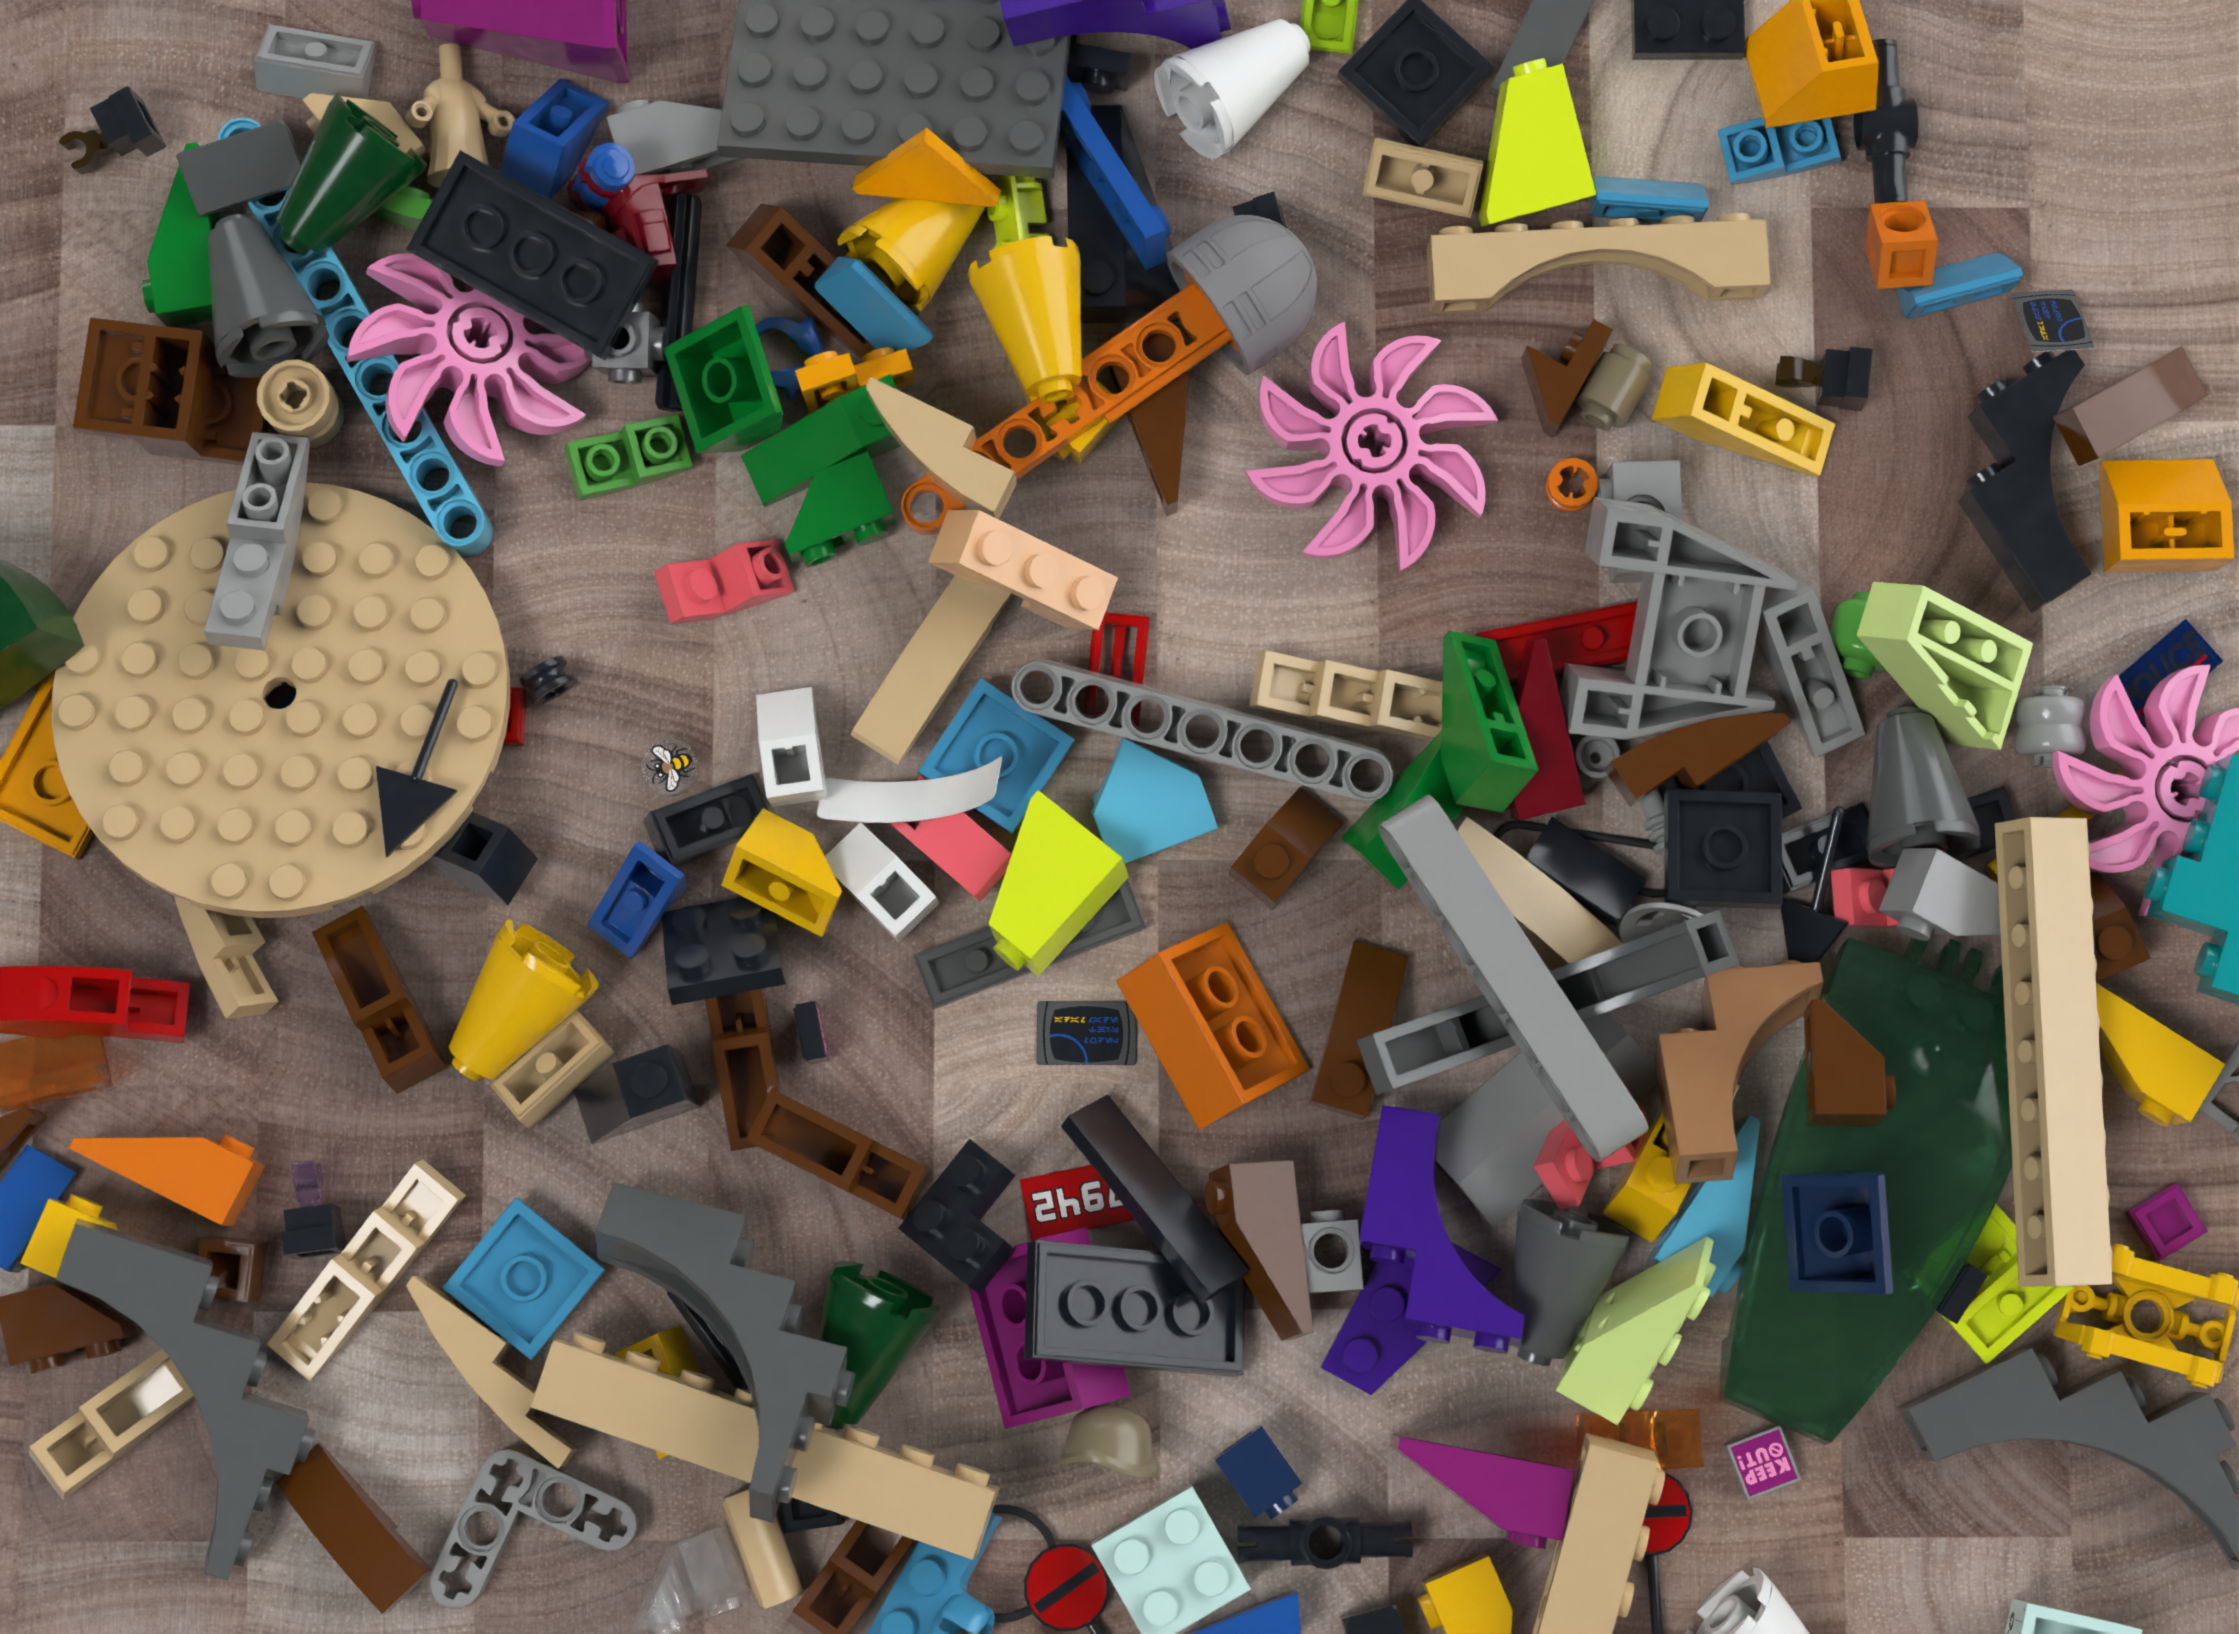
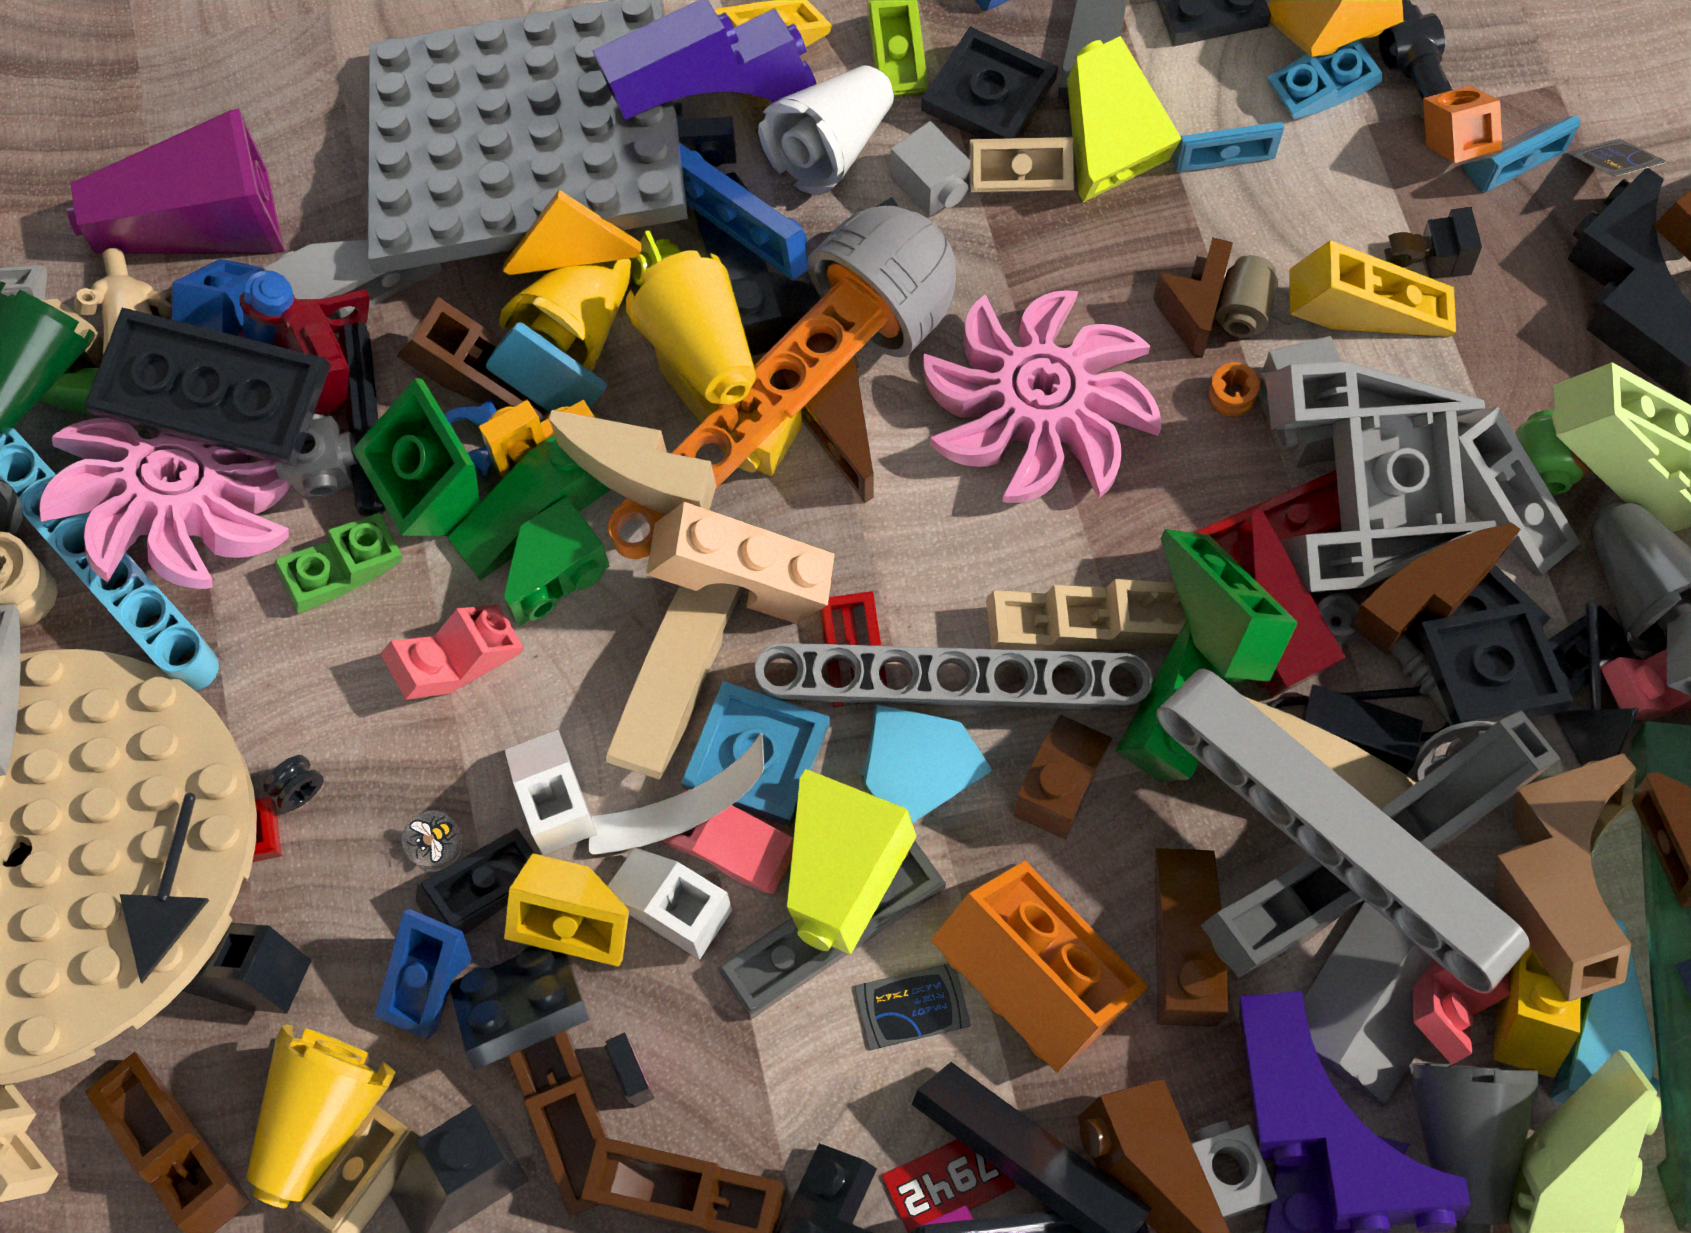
camera: 10 degrees left, 15 degrees down
tan arch [1427,213,1771,315] -> none
none -> light grey brick [891,121,970,217]

